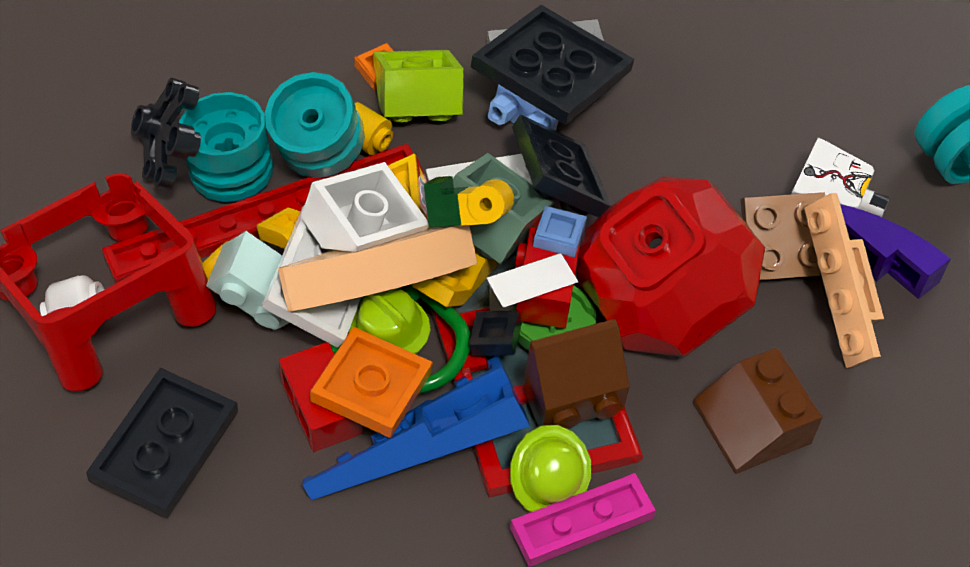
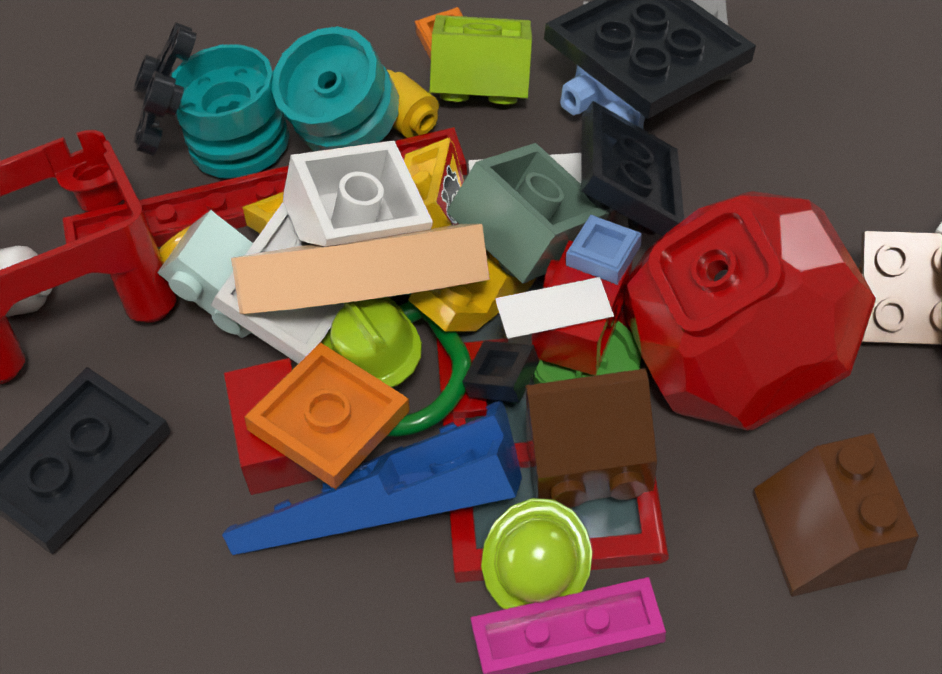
camera: 20 degrees right, 0 degrees up
leg [424,176,514,227] -> none

